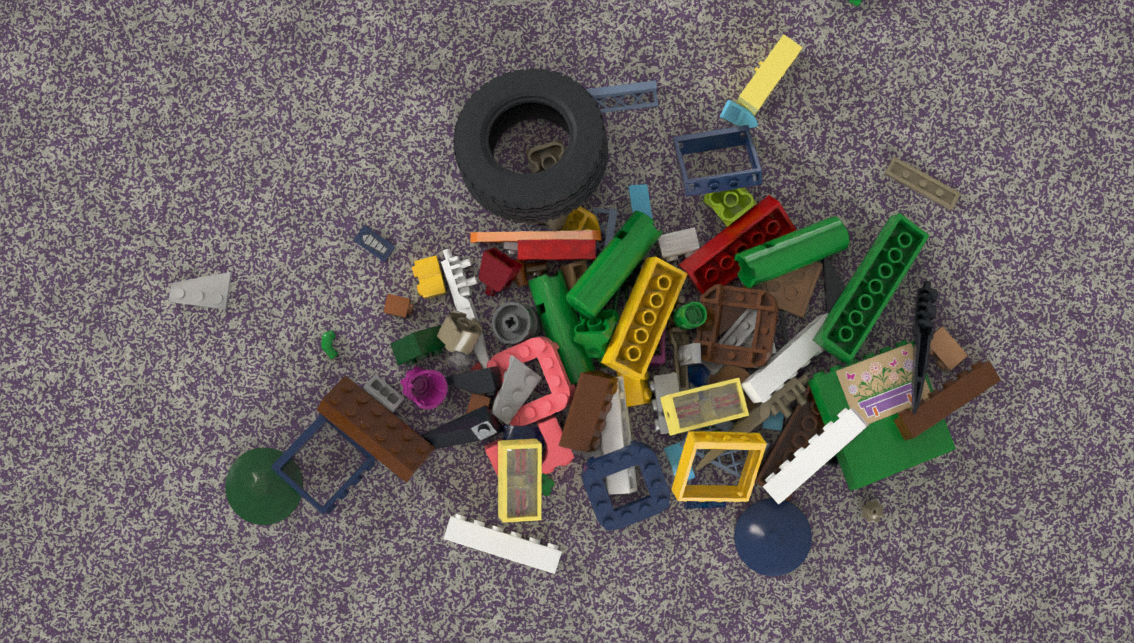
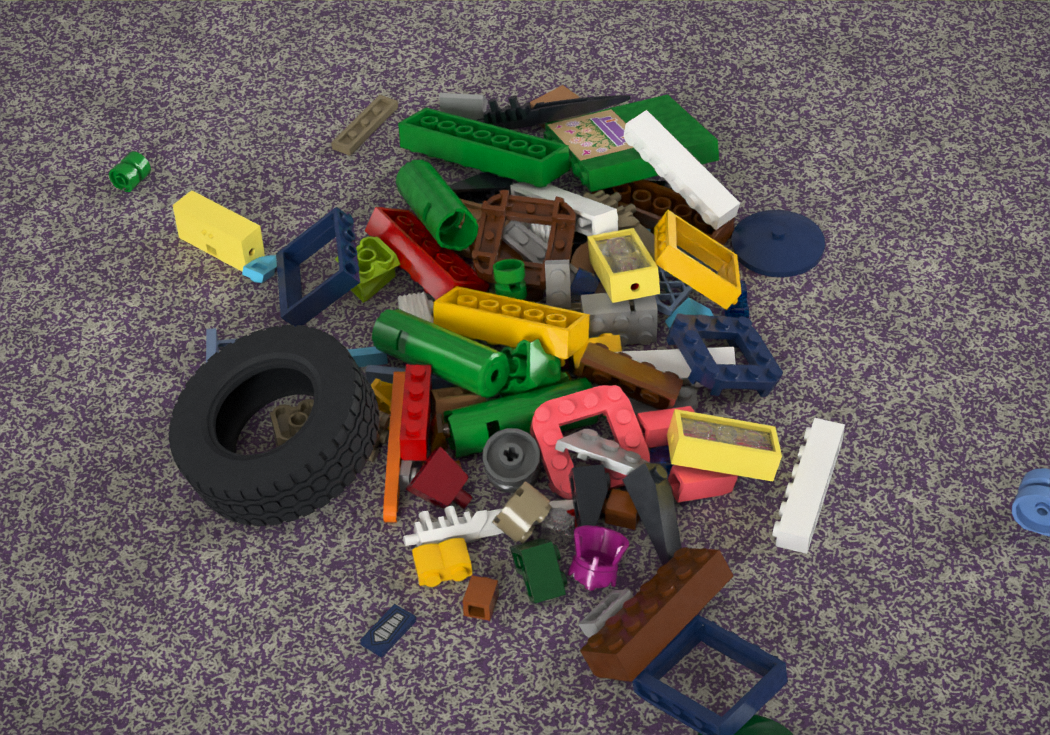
camera: 85 degrees left, 40 degrees down
green arm [321,330,339,360] -> none
dark tan plant [861,500,884,523] -> none
reddish brown brick [893,360,1001,440] -> none
none -> light grey slope [439,93,488,121]

